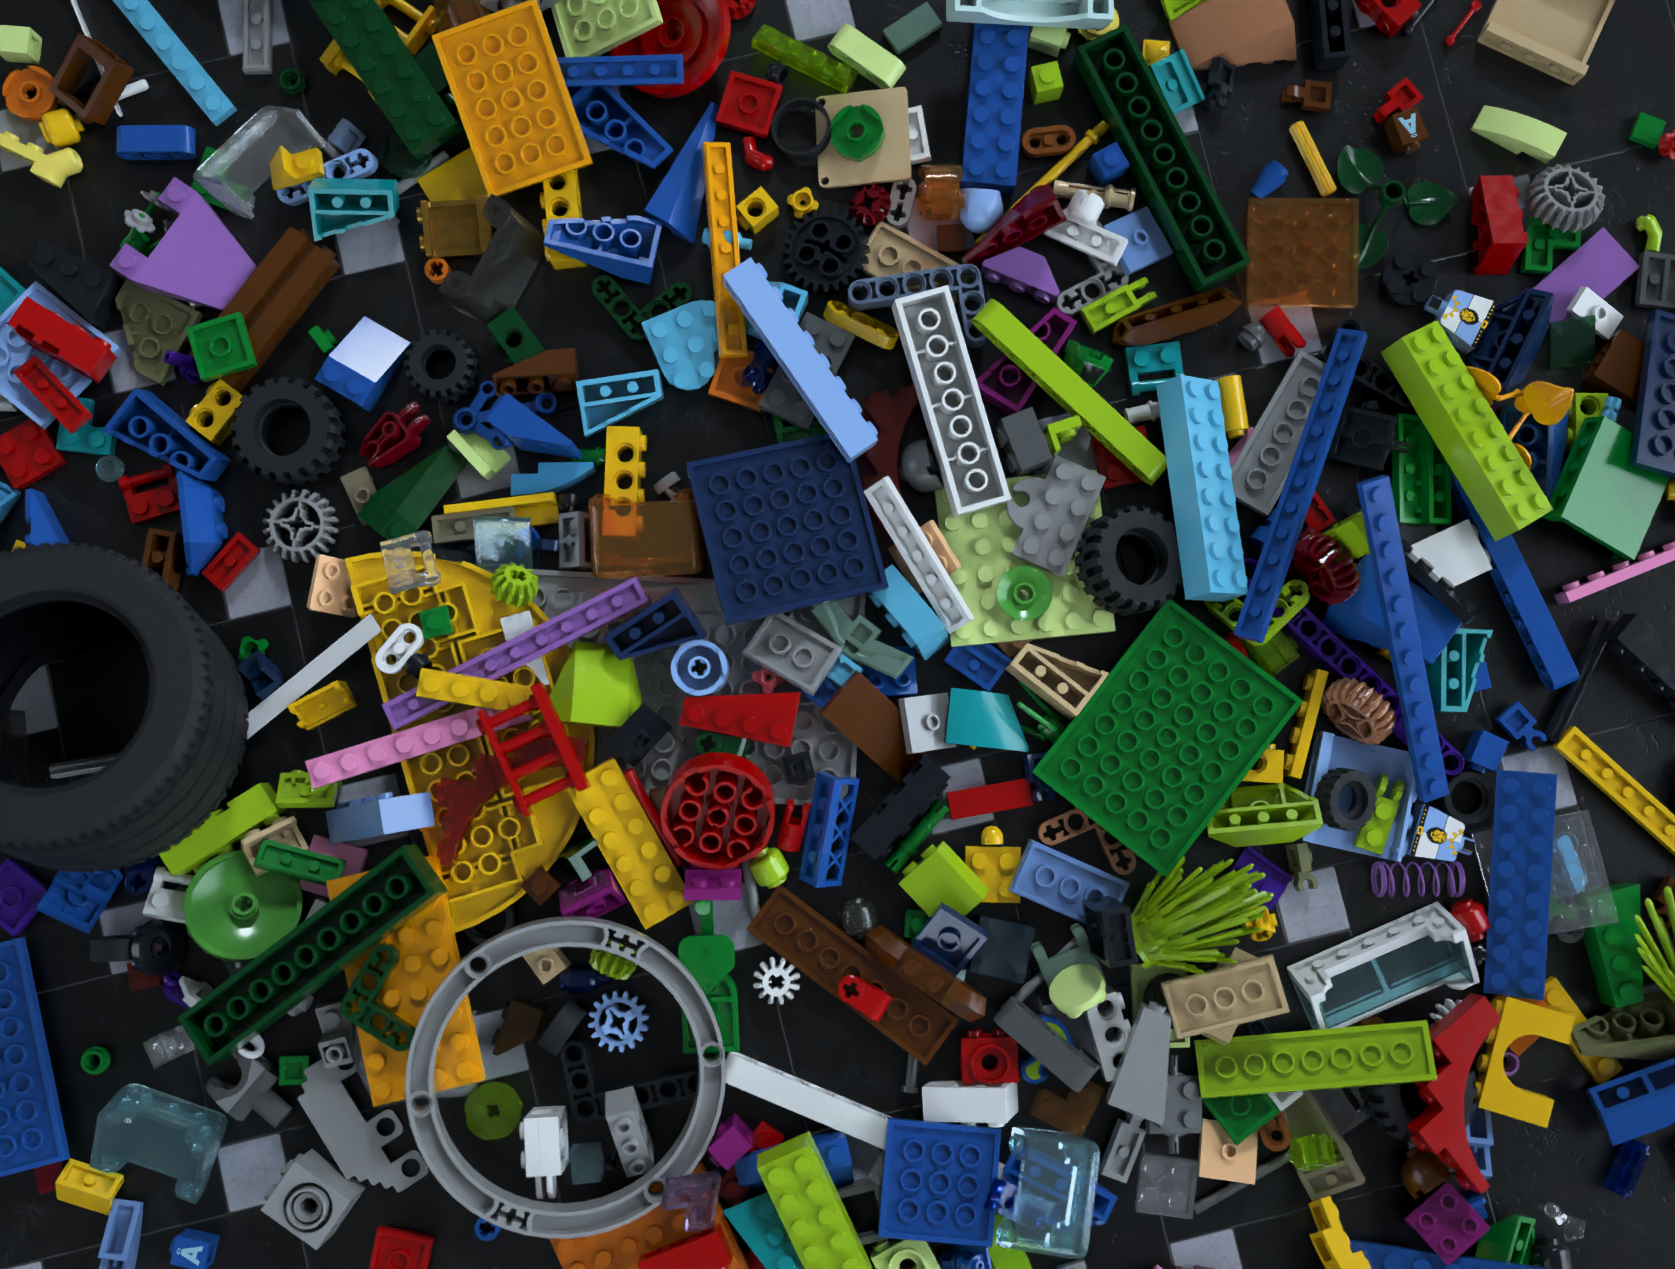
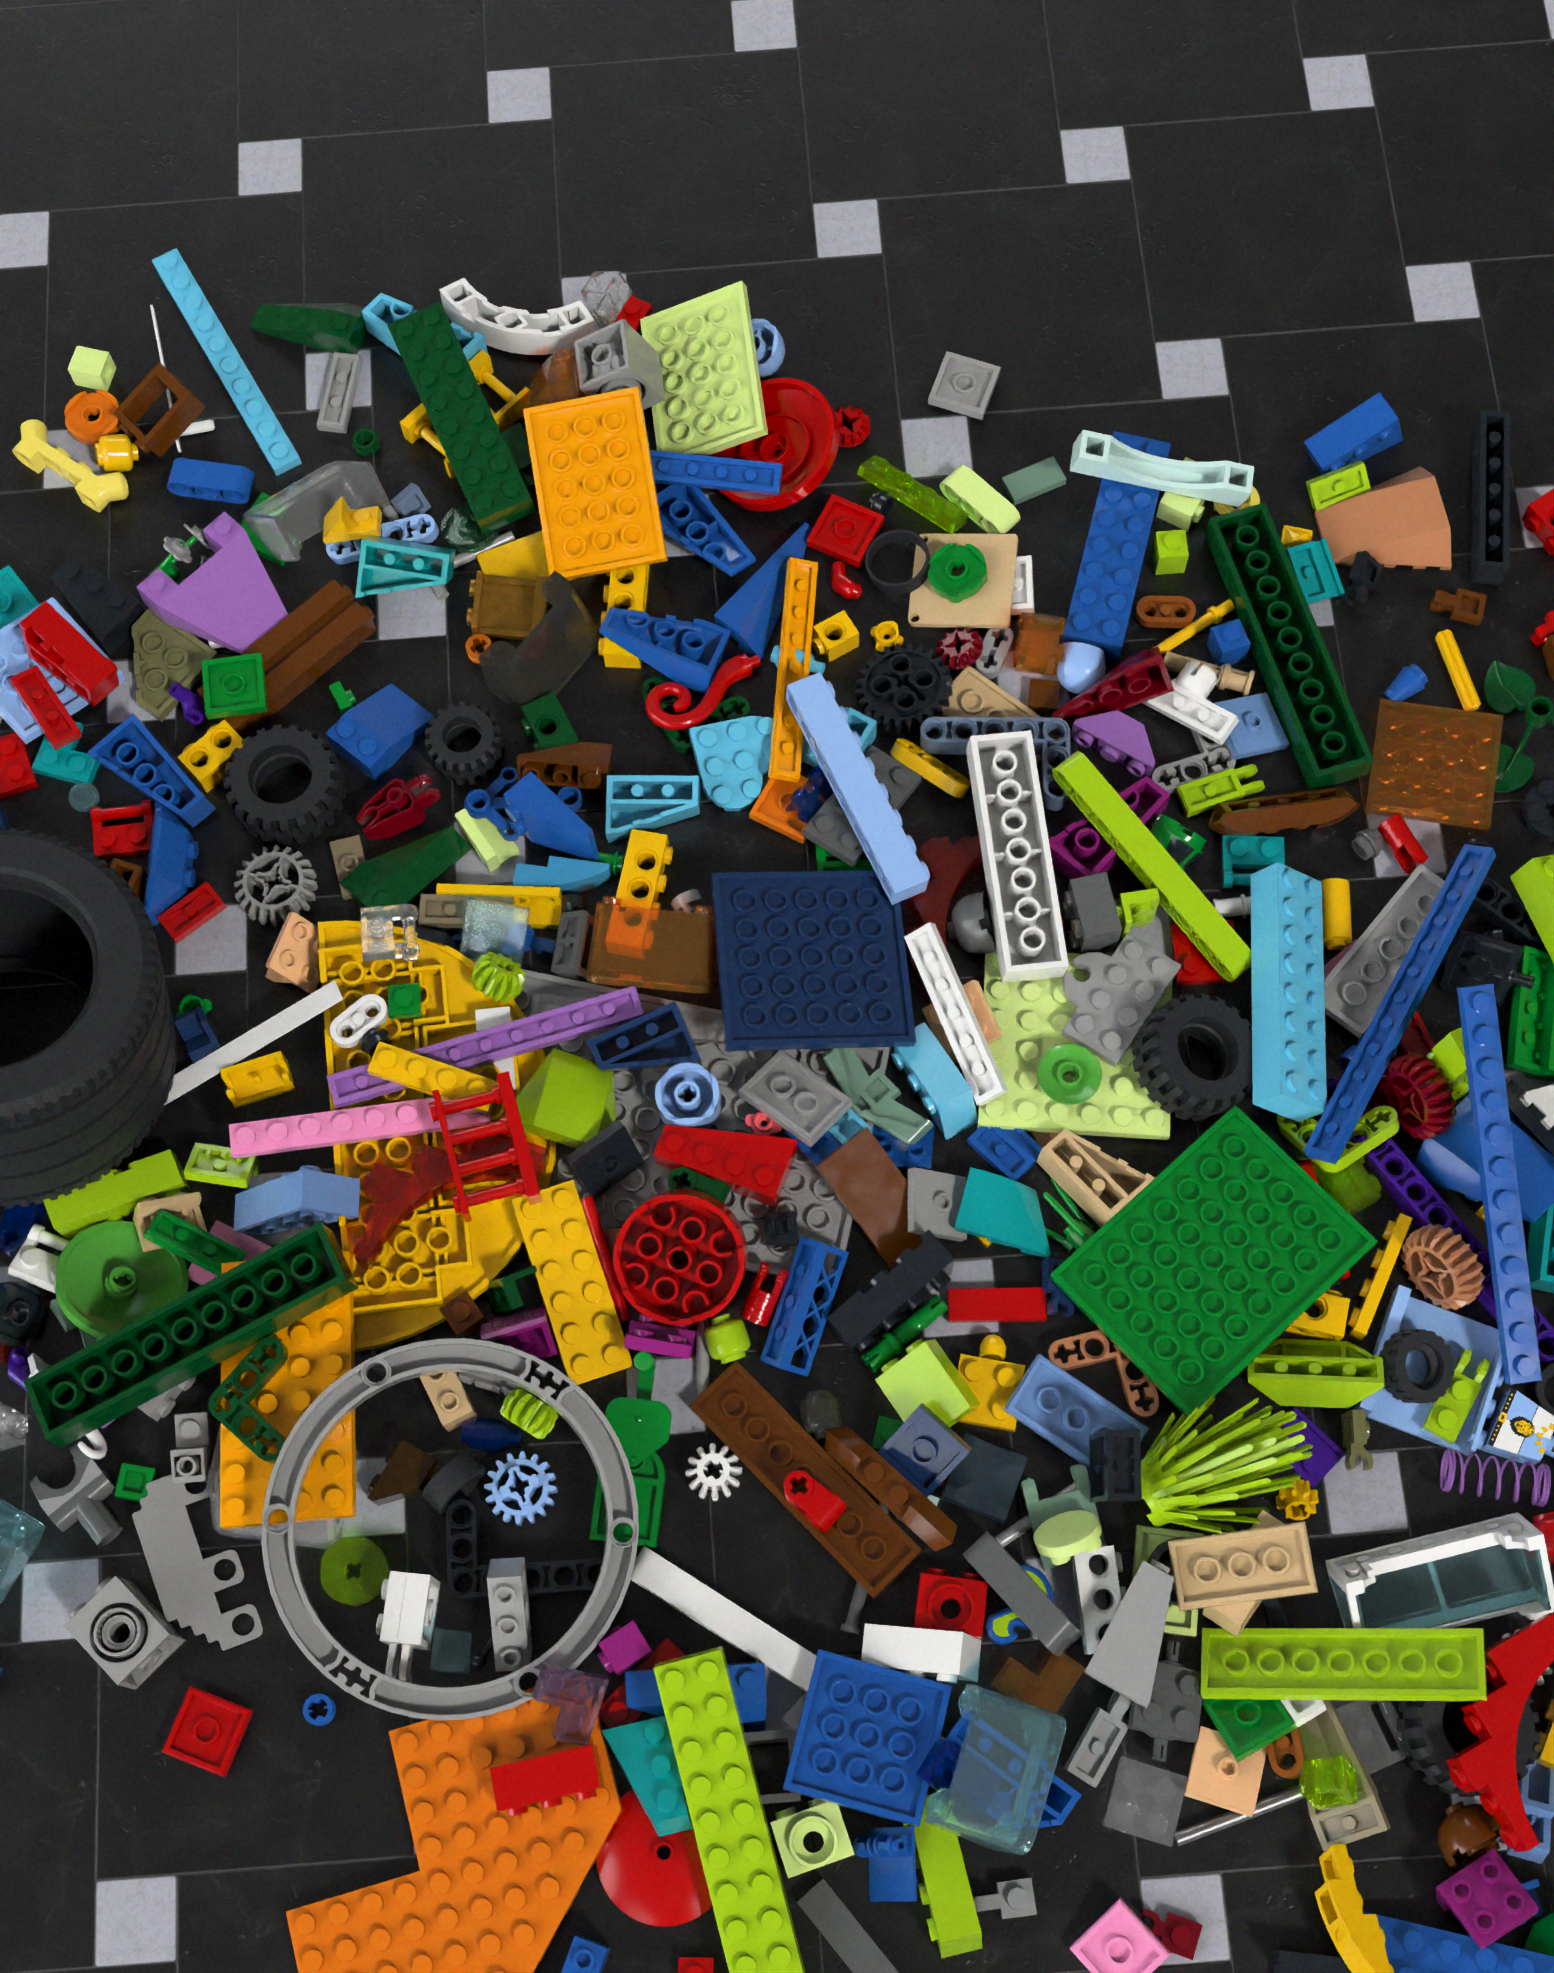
camera: 15 degrees right, 15 degrees down
none -> red plant [645,653,761,730]

